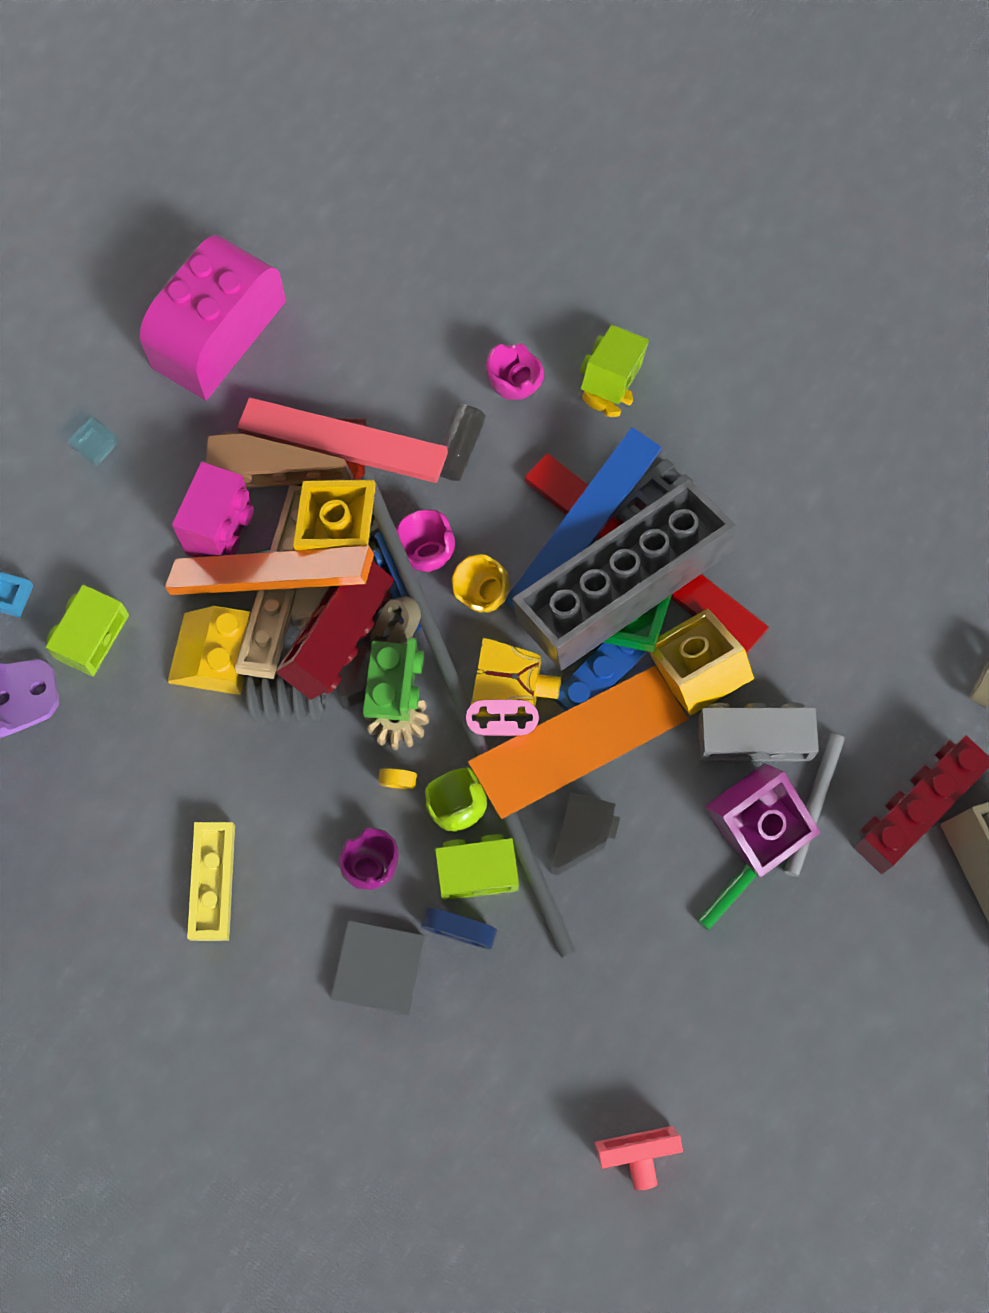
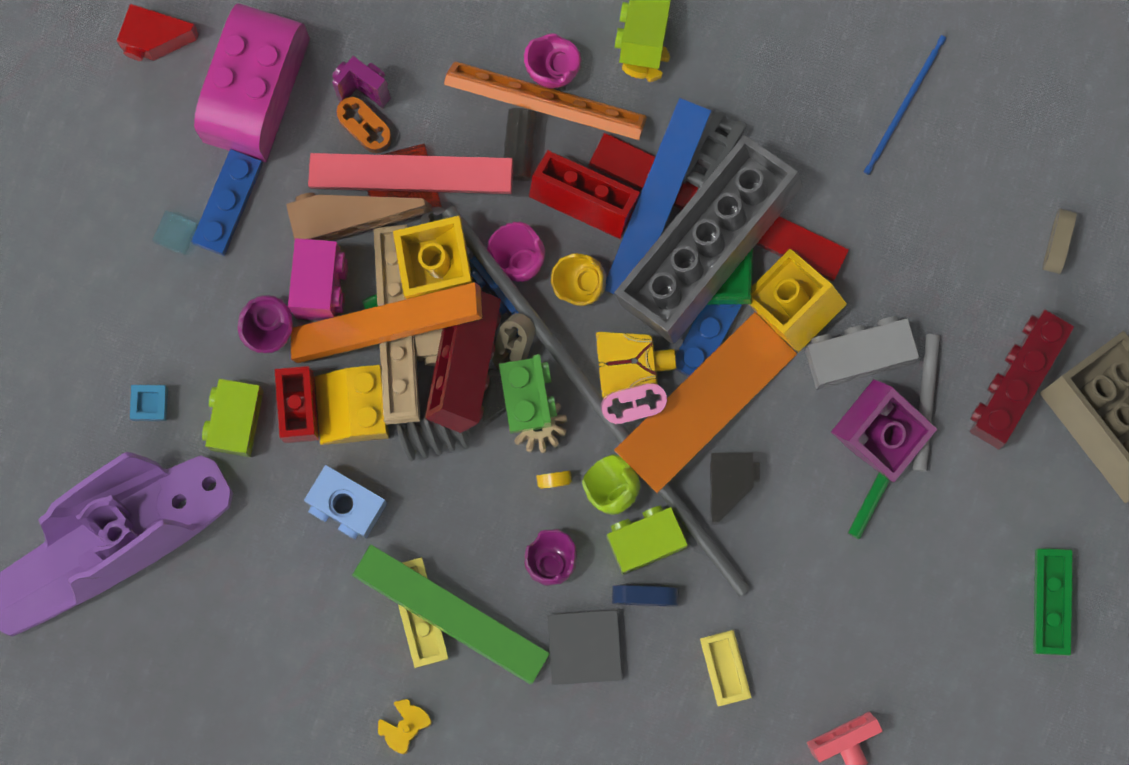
camera: 10 degrees left, 10 degrees up
none -> red slope [116,4,199,61]
none -> blue plate [191,149,263,256]
none -> magenta hair [237,295,293,353]
none -> red brick [274,366,319,443]
none -> light blue brick [304,465,388,540]
none -> magenta bracket [332,56,391,109]
none -> orange beam [336,97,392,154]
none -> bright green tile [351,544,550,684]
none -> yellow piece [378,699,432,755]
none -> orange tile [444,61,647,140]
none -> red brick [529,150,640,240]
none -> light yellow tile [700,630,752,707]
none -> blue piece [863,35,946,175]
none -> green plate [1033,548,1072,656]

